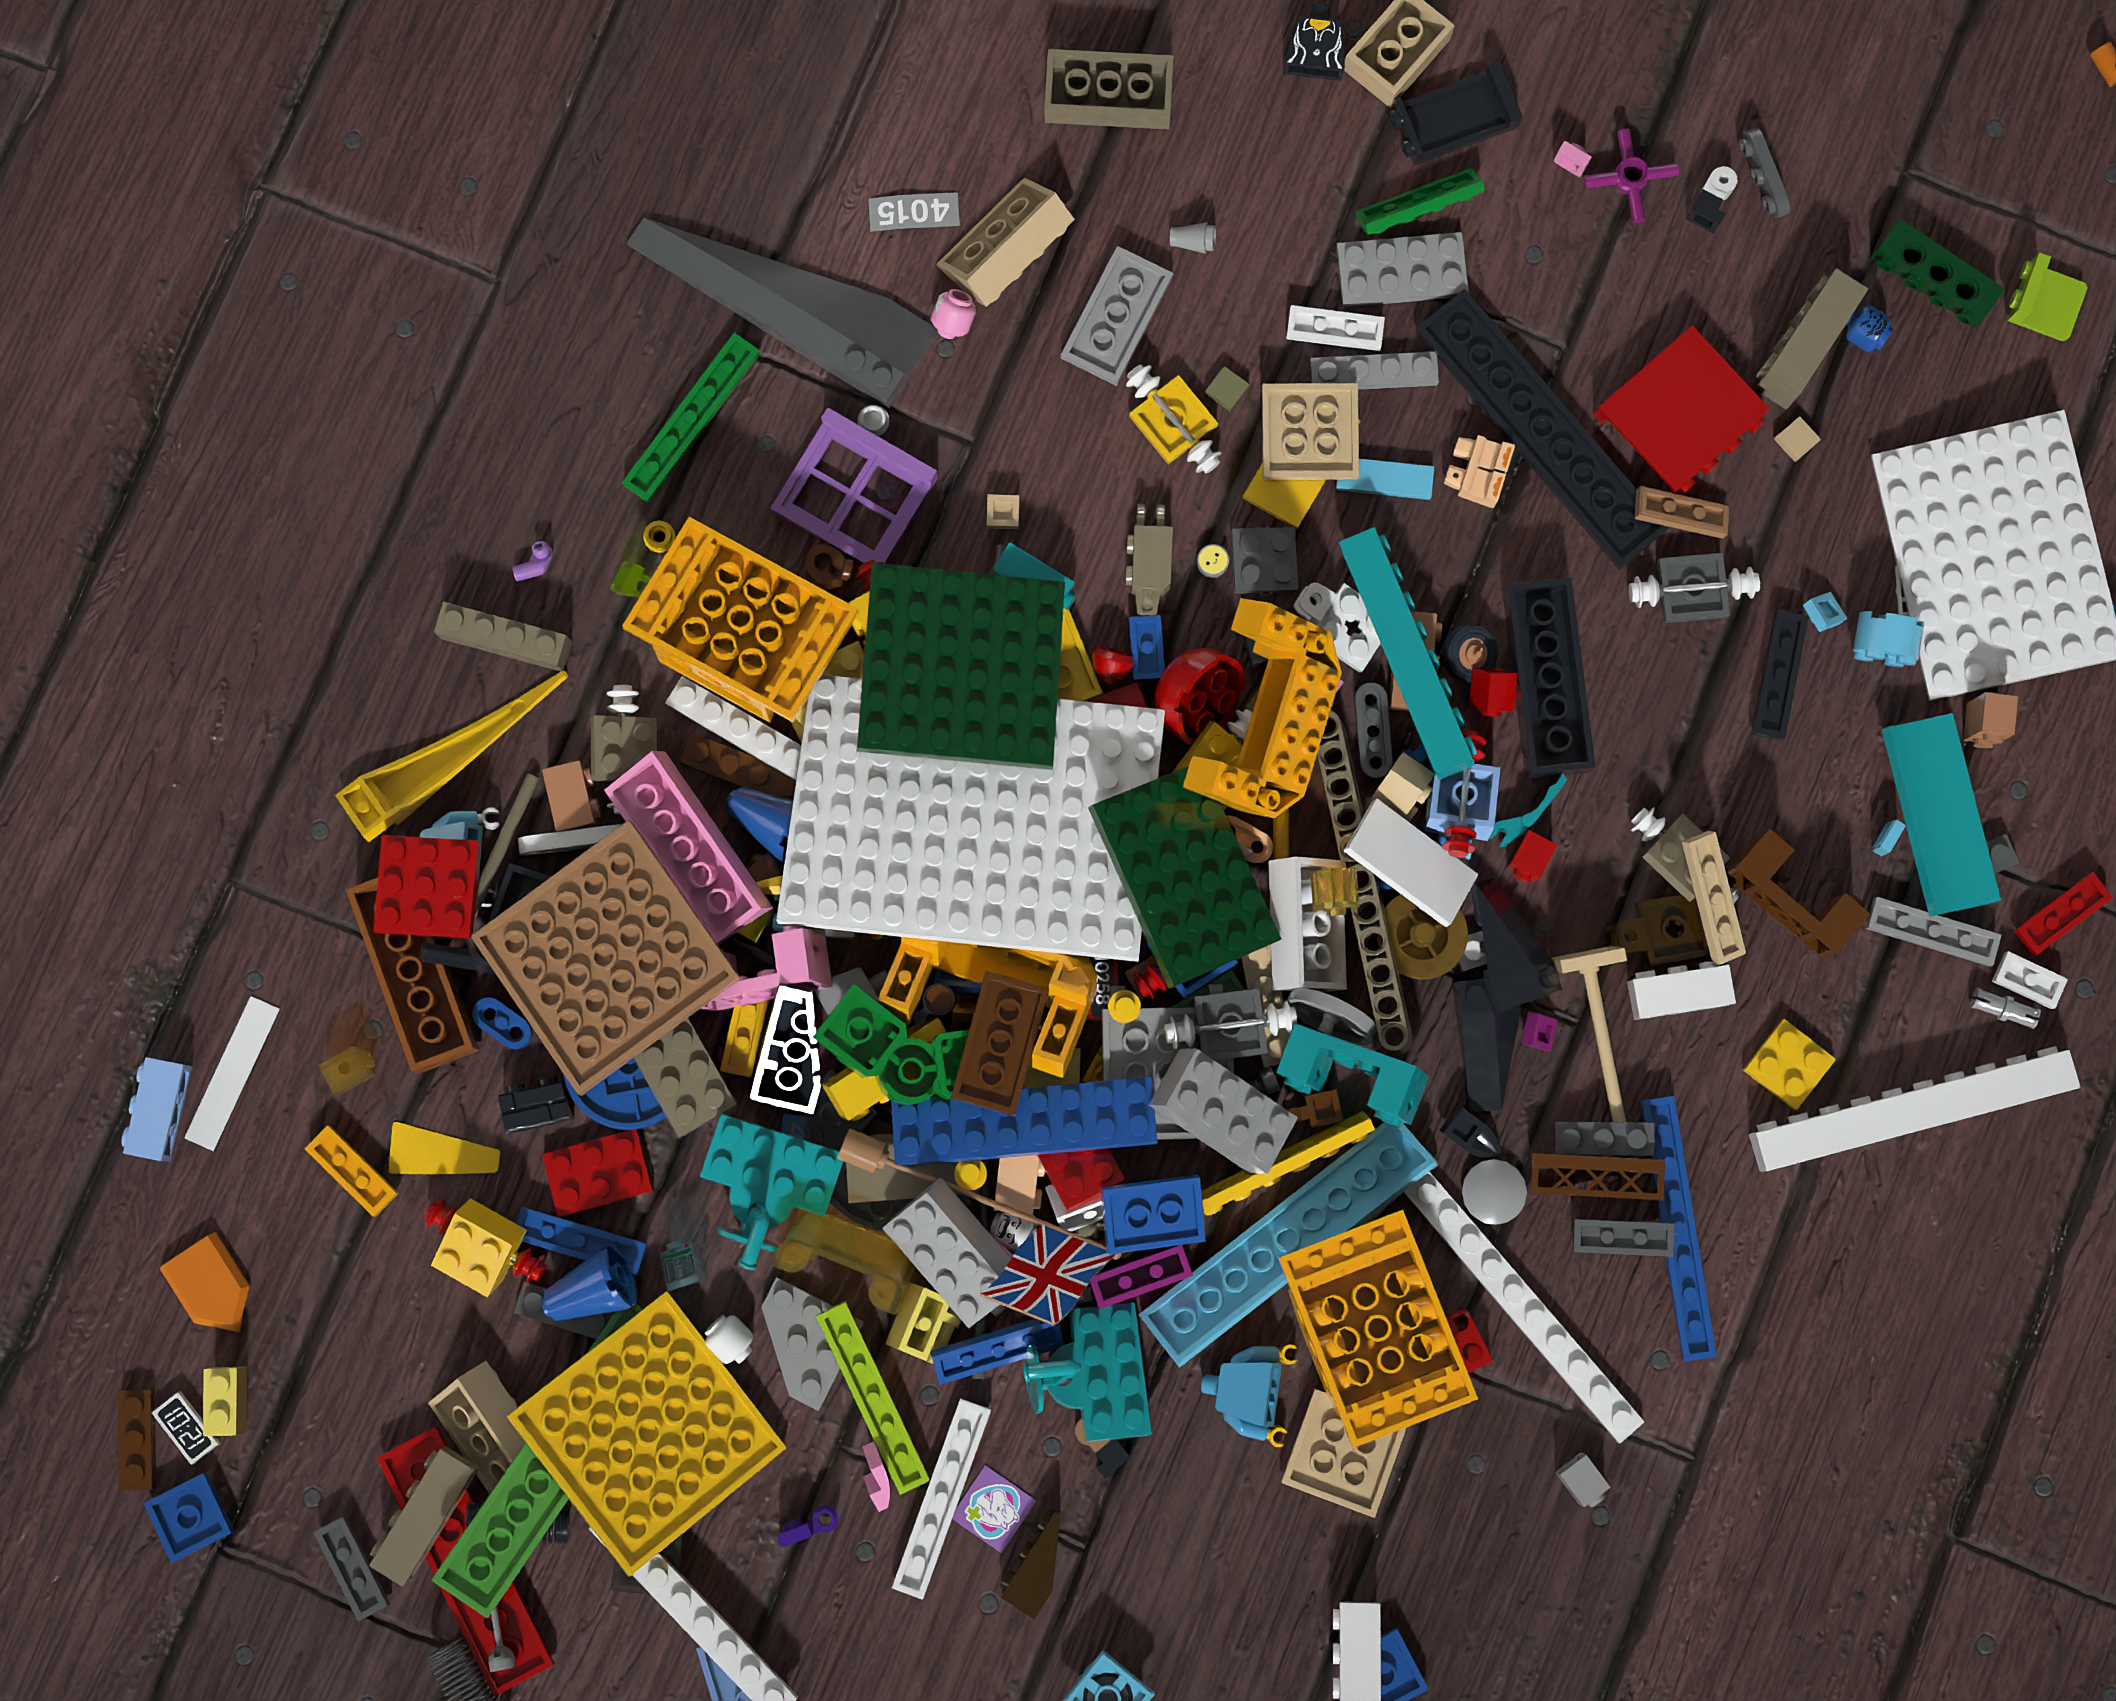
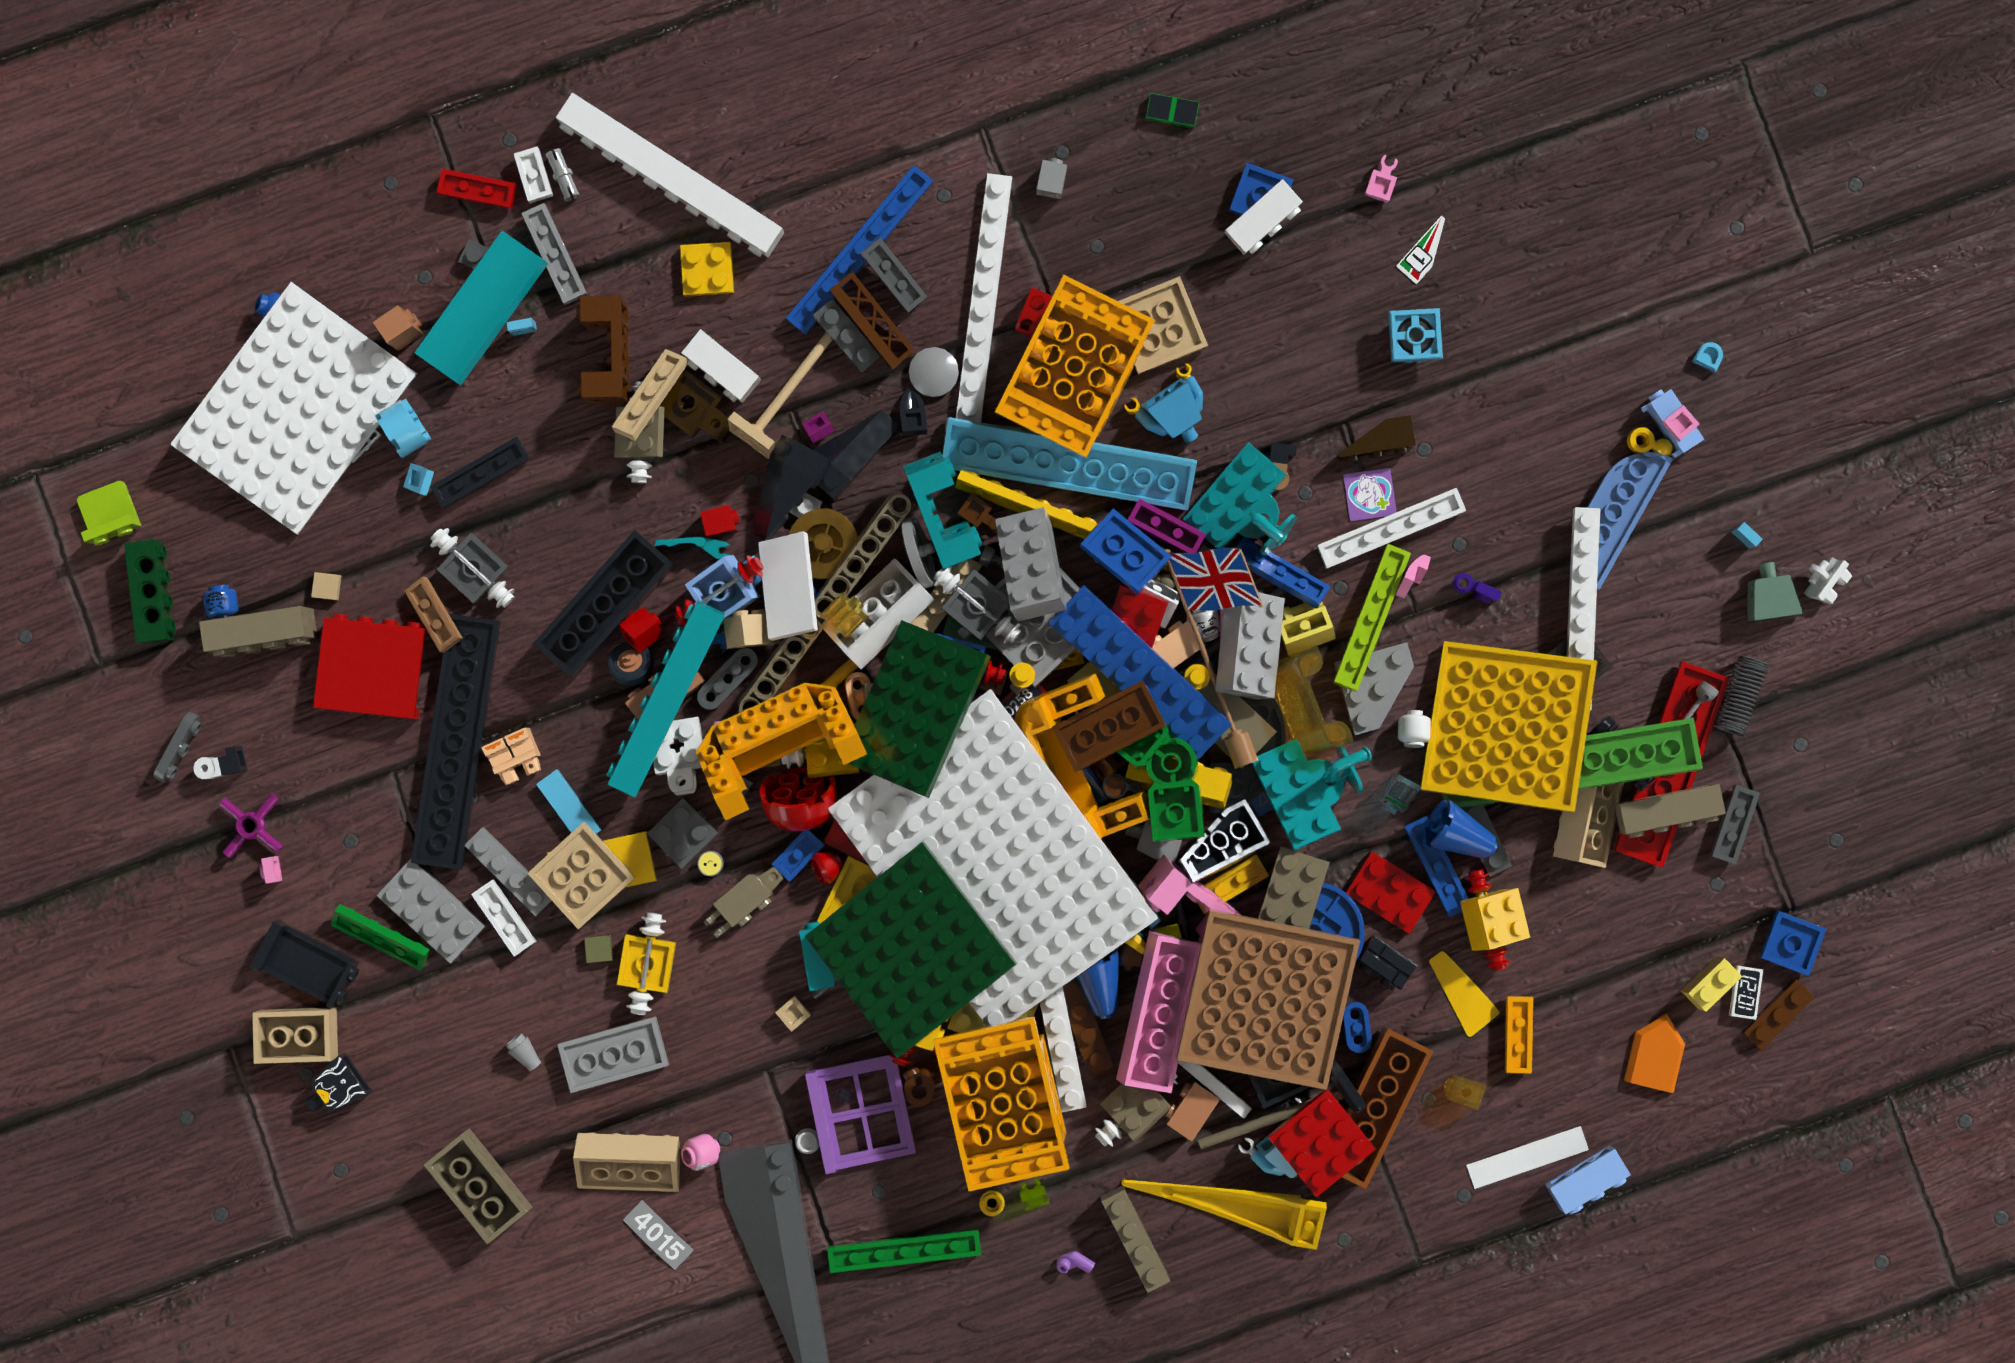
camera: 130 degrees left, 5 degrees up
none -> black tile [1146,93,1199,128]

